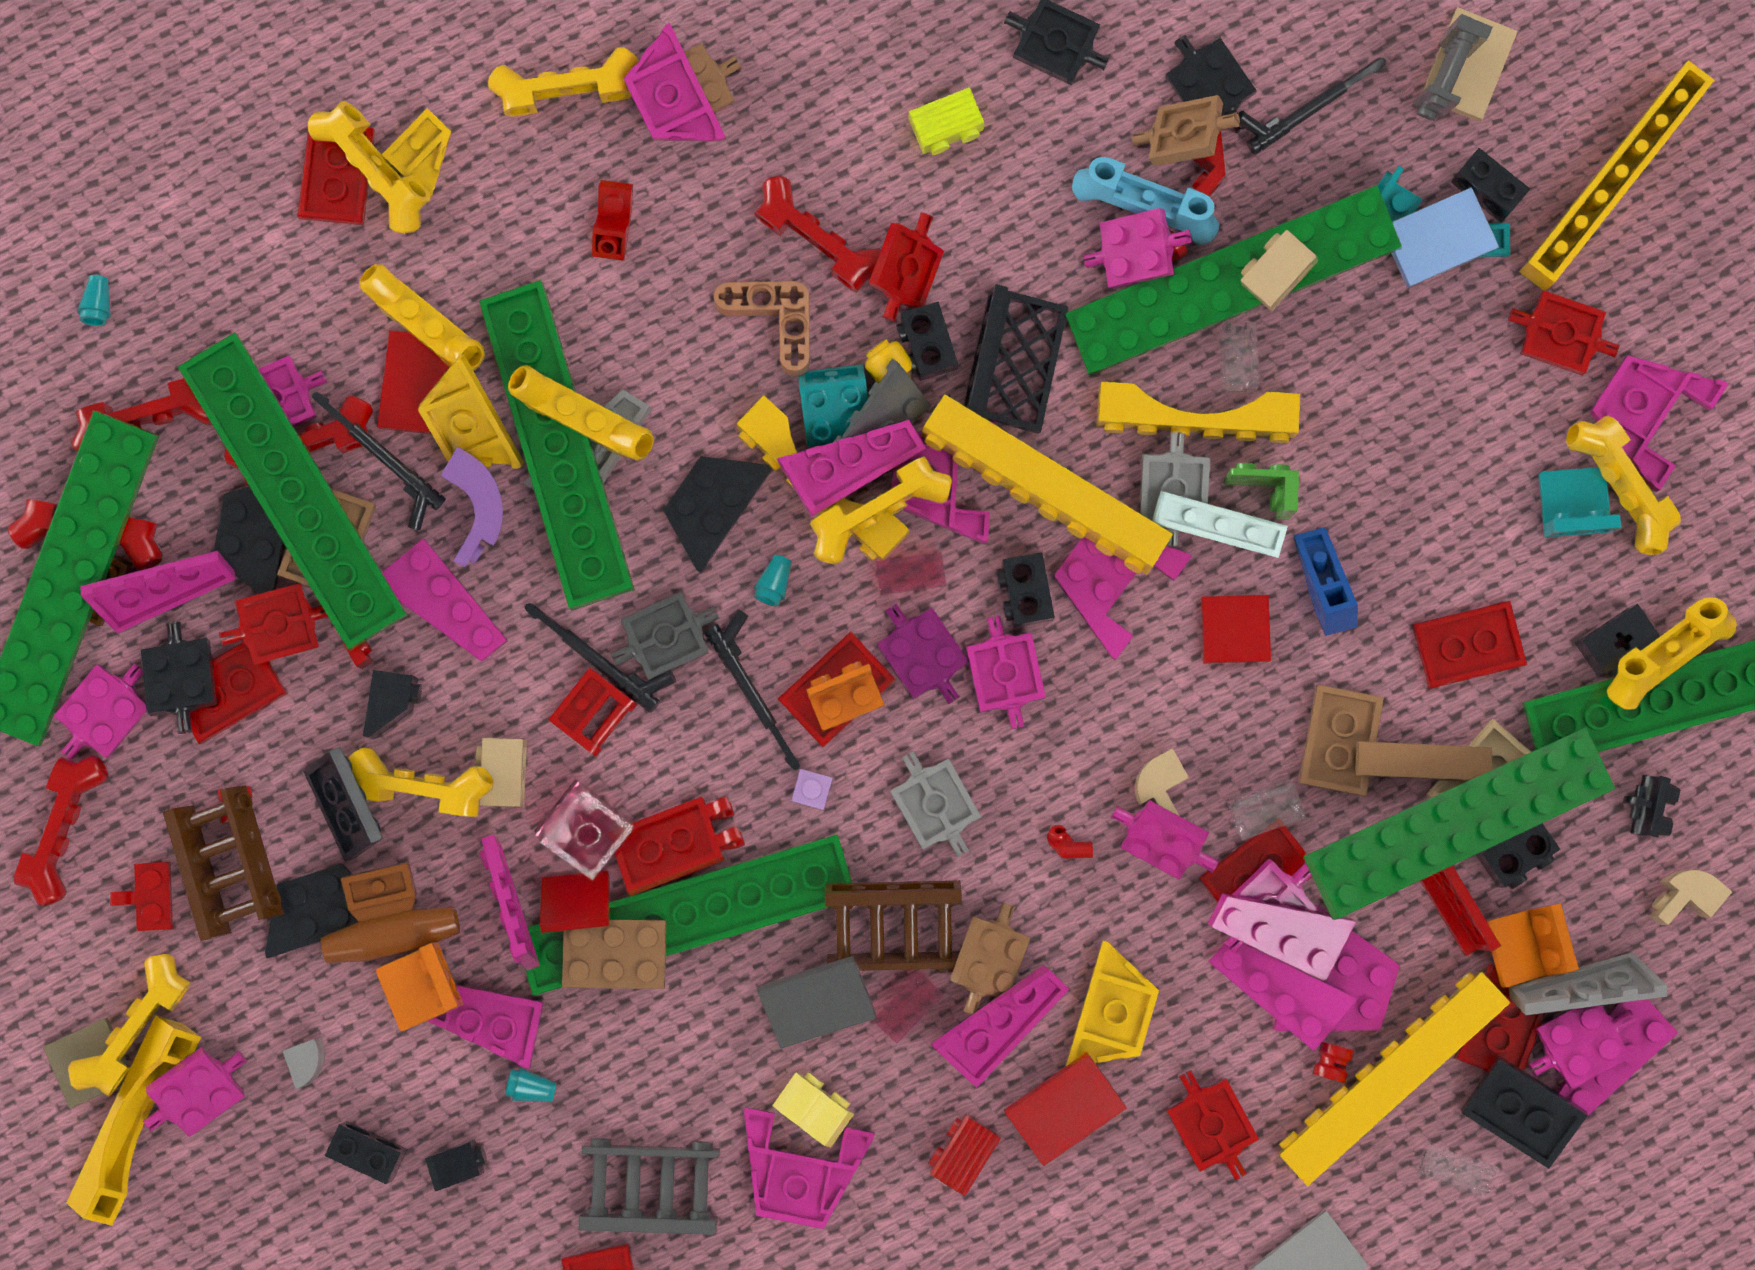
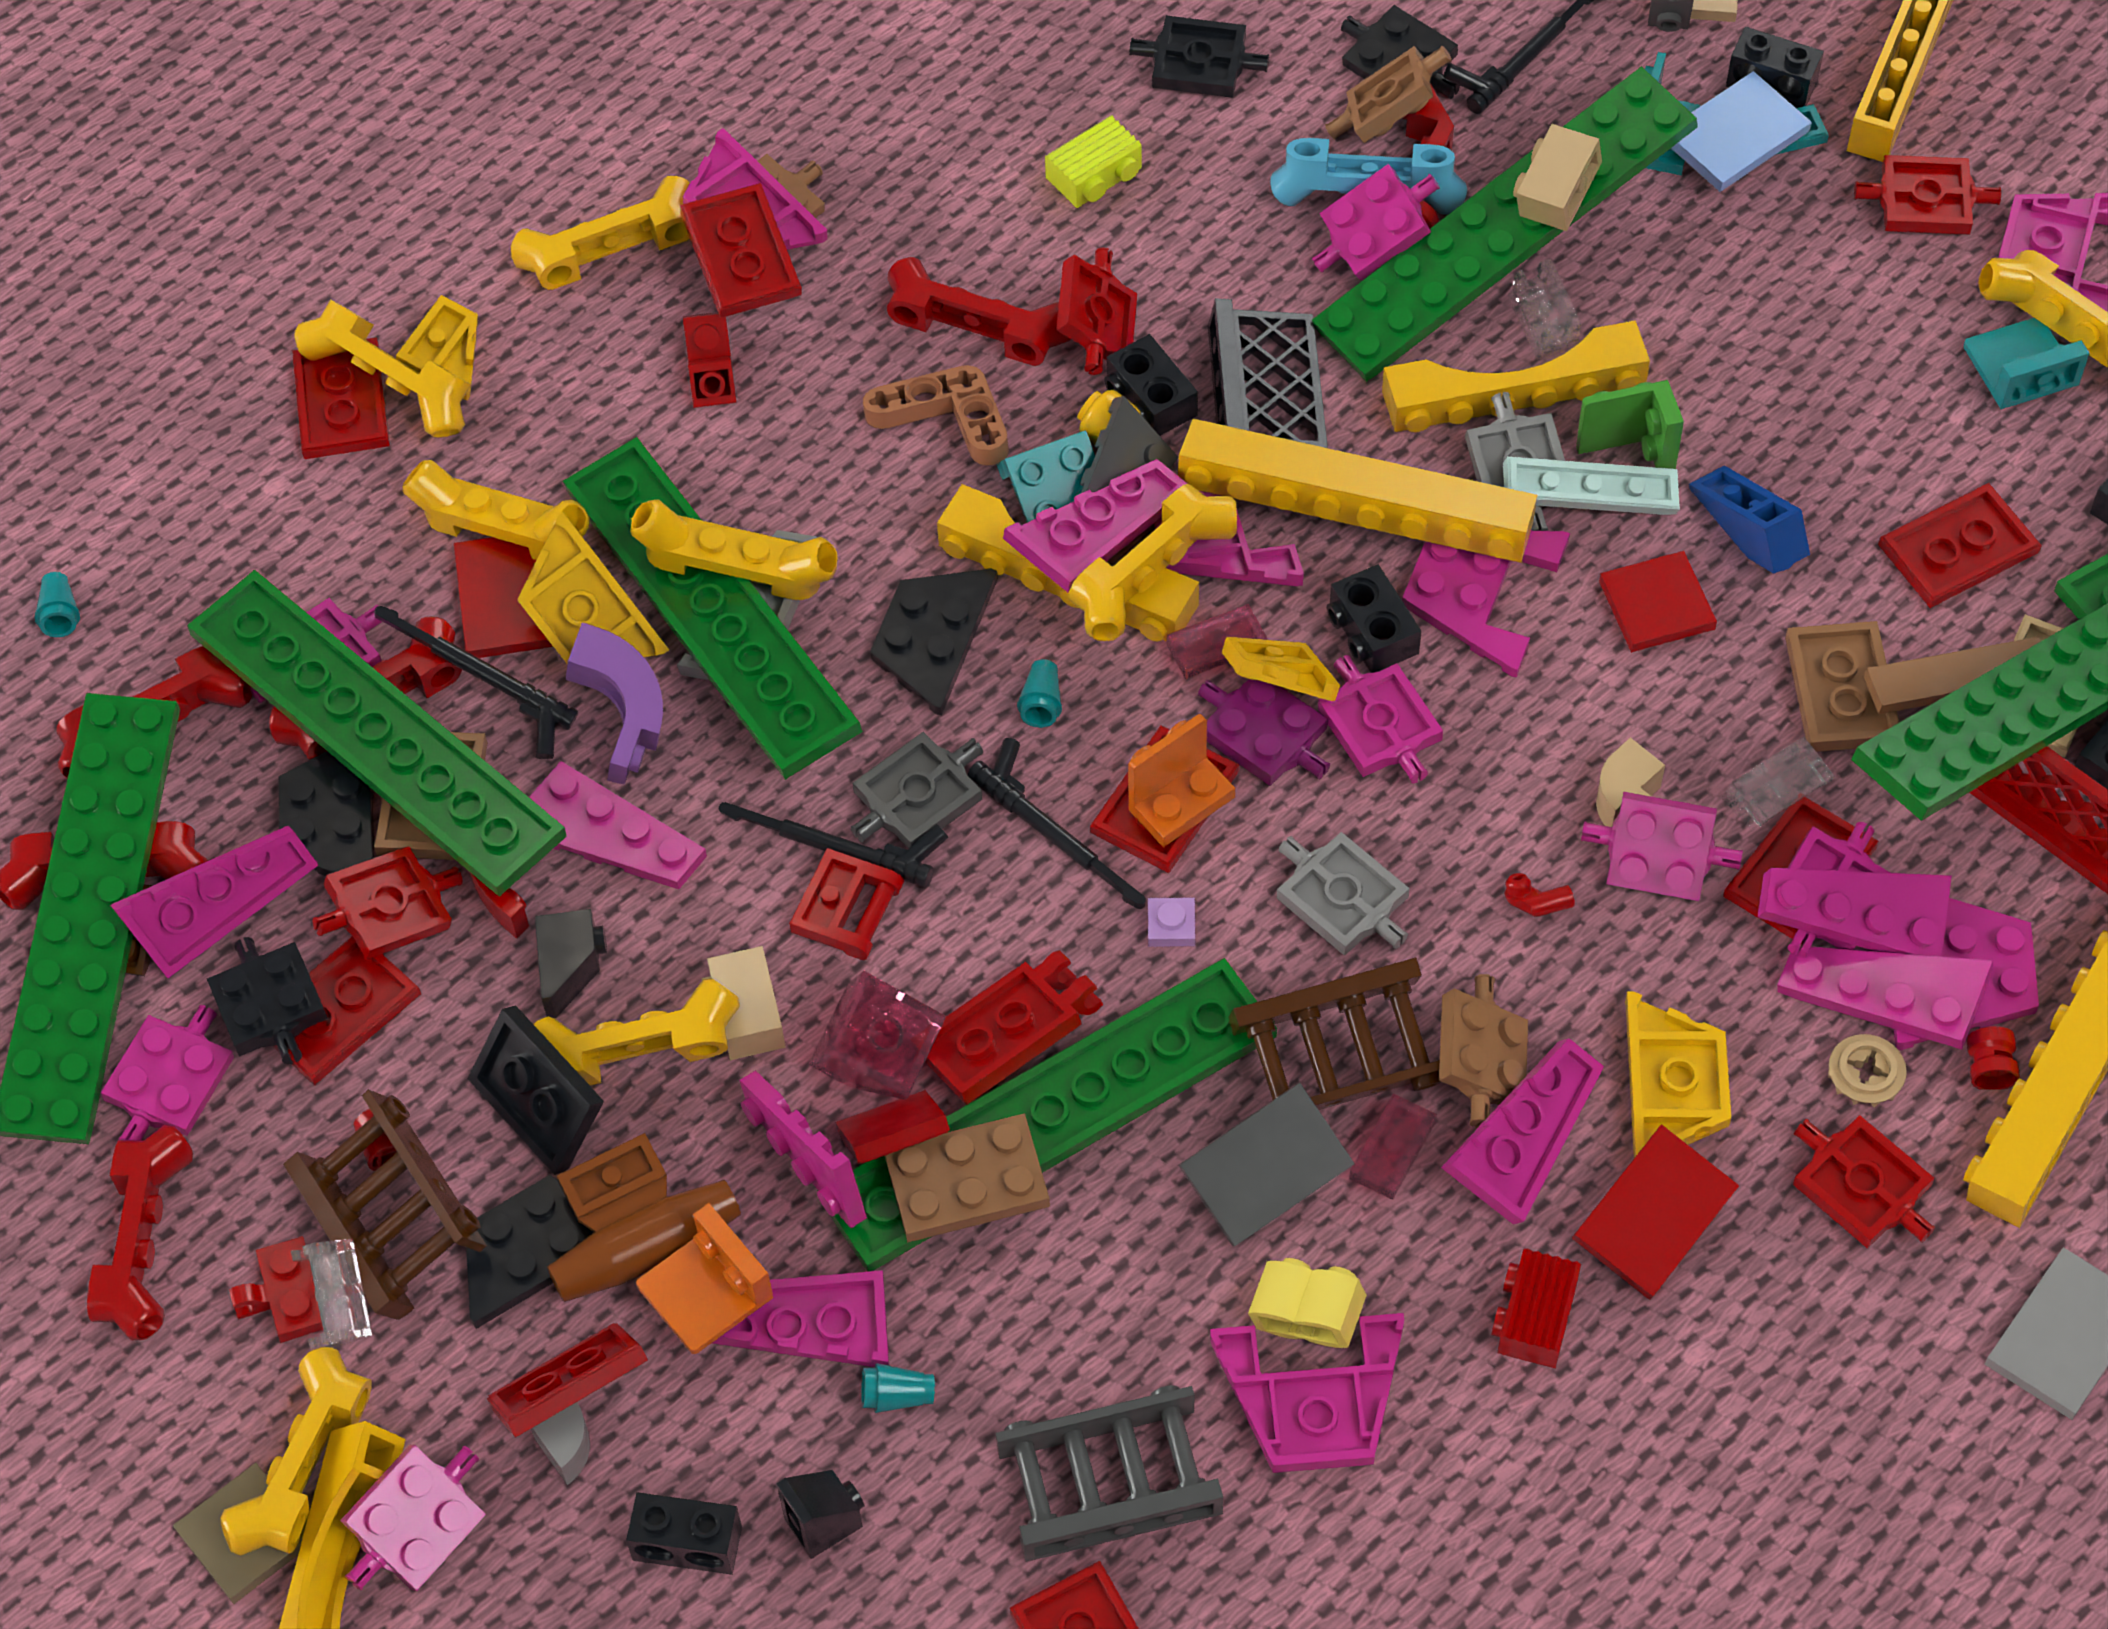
camera: 15 degrees left, 25 degrees down
none -> clear hinge [291,1239,372,1349]
none -> red tile [487,1323,648,1438]
none -> red tile [680,183,802,318]
none -> yellow wing [1221,637,1340,701]
none -> tan gear [1828,1034,1906,1108]

